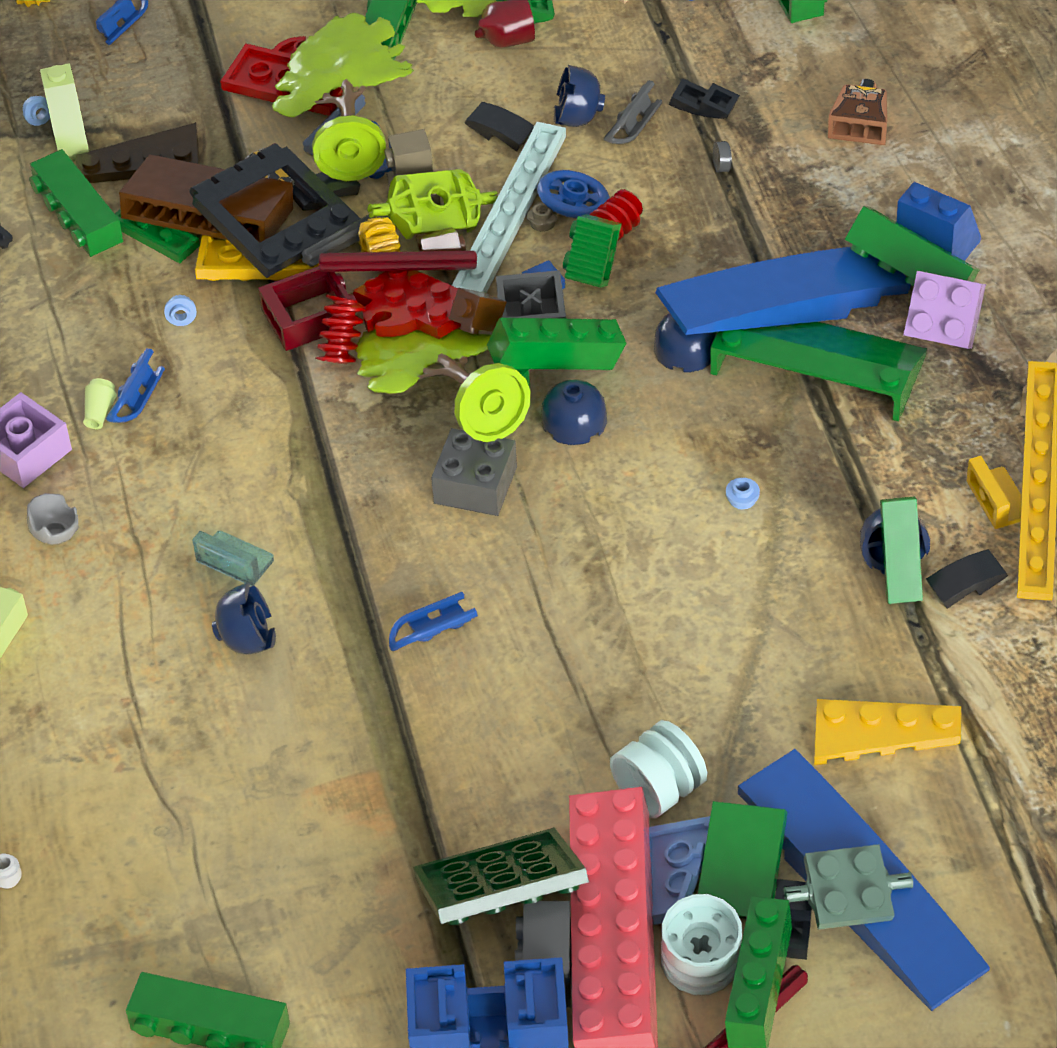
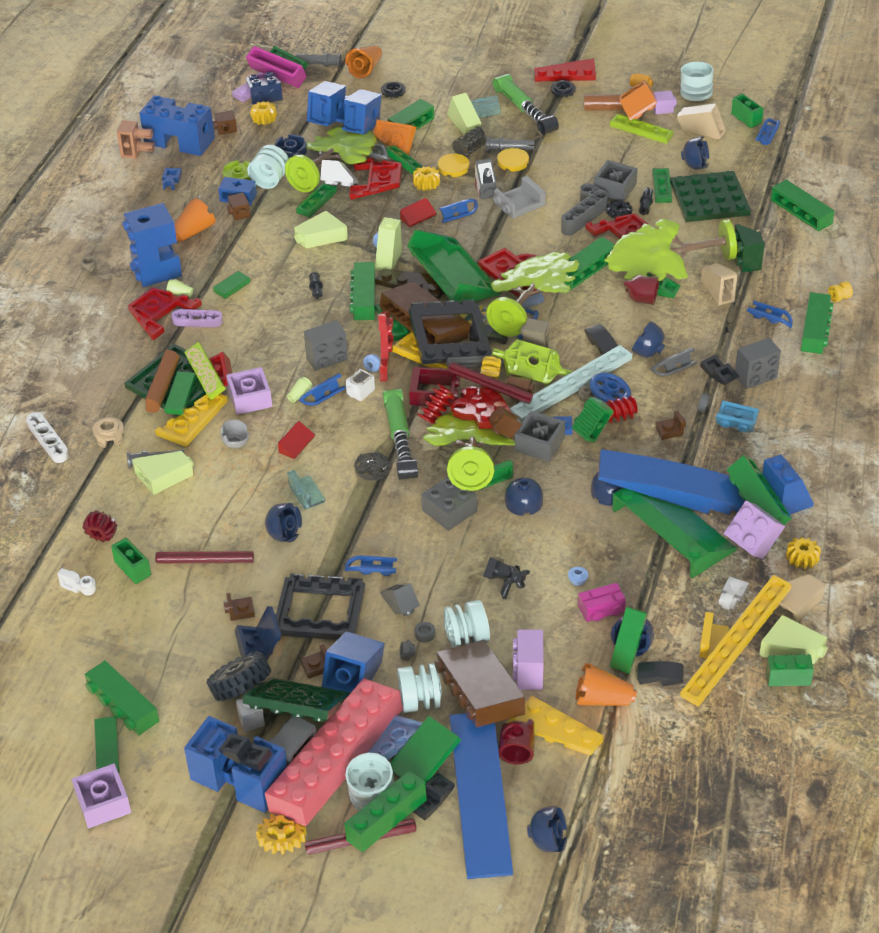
camera: 30 degrees right, 5 degrees down
green brick [487,318,627,370] -> none
sand green plate [784,844,913,930] -> none
torso [828,79,887,145] -> none
none -> green brick [111,537,152,584]
none -> dark red axle [155,551,254,564]
none -> black wheel [206,651,271,701]
none -> black slope [219,734,272,771]
none -> reddish brown bracket [223,593,255,621]
none -> dark blue bracket [234,606,281,660]
none -> white brick [236,698,265,732]
none -> black hinge [276,573,366,640]
none -> red slope [278,421,315,459]
none -> reddish brown bracket [301,643,327,679]
none -> dark grey brick [304,320,348,371]
none -> blue slope [322,631,385,692]
none -> white brick [346,369,375,401]
none -> clear smoke wheel [354,452,390,480]
none -> wing [378,311,394,382]
none -> dark grey slope [380,583,420,616]
none -> piece [383,388,418,480]
none -> red slope [400,198,436,227]
none -> dark grey plate [400,640,415,661]
none -> green slope [407,229,501,303]
none -> dark grey tile [414,622,435,643]
none -> brick [435,640,525,727]
none -> light aqua wheel [444,600,490,648]
none -> black piece [483,557,530,599]
none -> dark red piece [498,719,535,765]
none -> lavender brick [513,630,543,690]
none -> dark blue cylinder [527,806,567,852]
none -> orange cone [575,663,637,706]
none -> dark pink brick [578,583,626,622]
none -> reddish brown bracket [655,410,686,440]
none -> dark azure bracket [716,400,759,432]
none -> white plate [718,576,749,610]
none -> dark grey brick [735,338,781,389]
none -> yellow gear [786,536,821,570]

